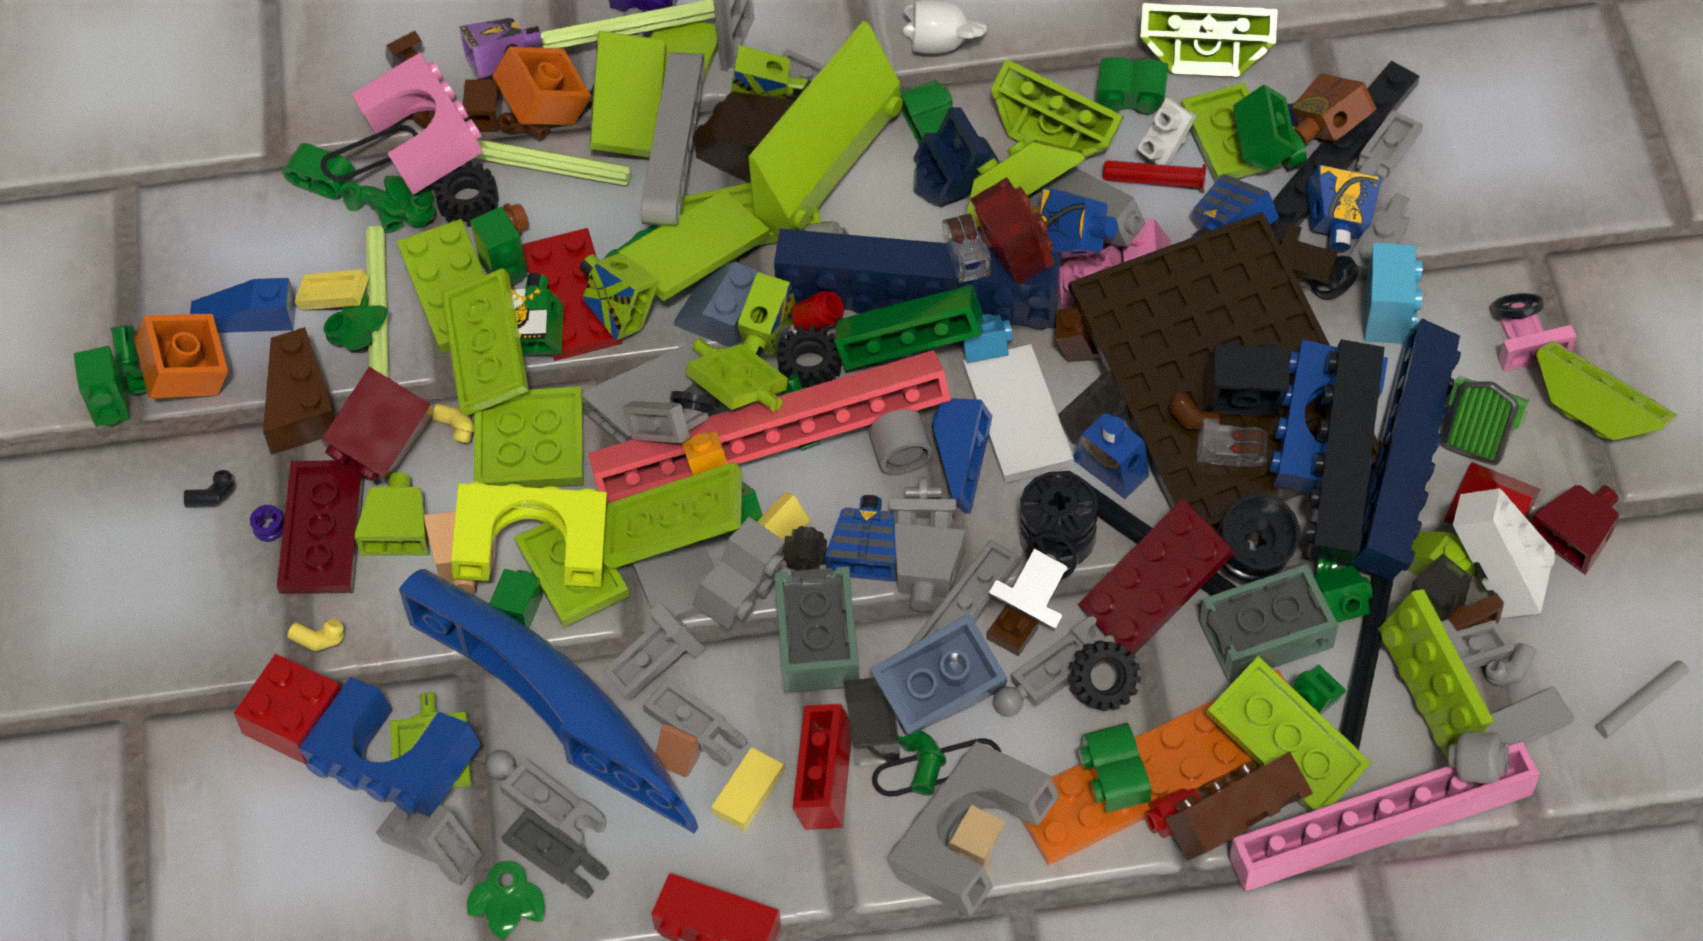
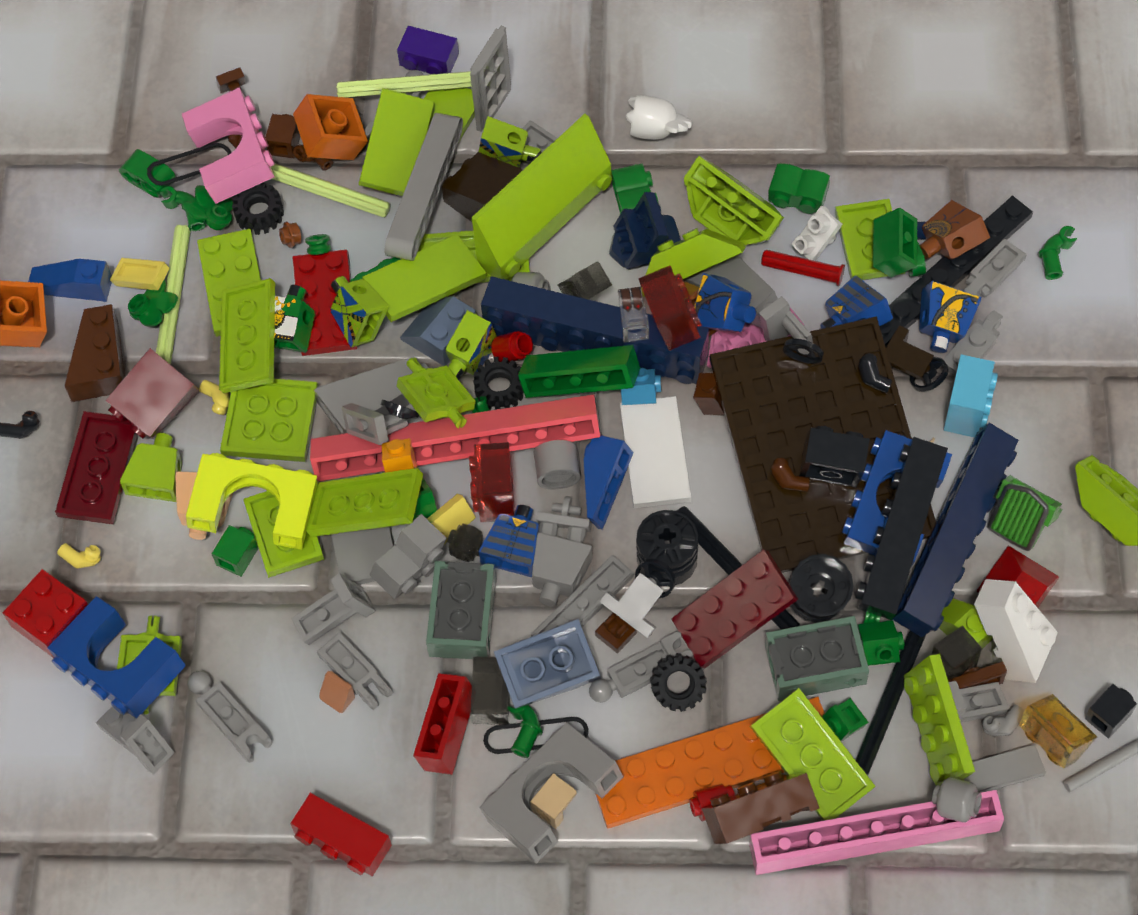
camera: 10 degrees right, 5 degrees up
dark purple bush [250,505,284,542] -> none
blue slope [399,569,698,834] -> none
medium lavender torso [459,18,542,79] -> none
green plate [467,861,545,940] -> none
green brick [470,206,528,285] -> none
dark grey hinge [502,808,609,899] -> none
light yellow tile [711,747,785,831] -> none
clear smoke slope [1057,370,1126,444] -> none
blue torso [1073,413,1149,499] -> none
green brick [1078,722,1152,813] -> none
wedge [1140,3,1278,77] -> none
clear leg [1197,418,1268,467] -> none
bright pink piece [1493,293,1577,372] -> none
dark red torso [1532,485,1619,575] -> none
none -> green bush [305,234,331,255]
none -> clear red brick [469,442,515,522]
none -> clear smoke panel [557,262,612,300]
none -> light grey piece [759,296,824,364]
none -> black arm [858,353,893,394]
none -> clear yellow slope [1019,694,1097,769]
none -> green piece [1038,226,1077,280]
none -> black brick [1085,684,1137,739]

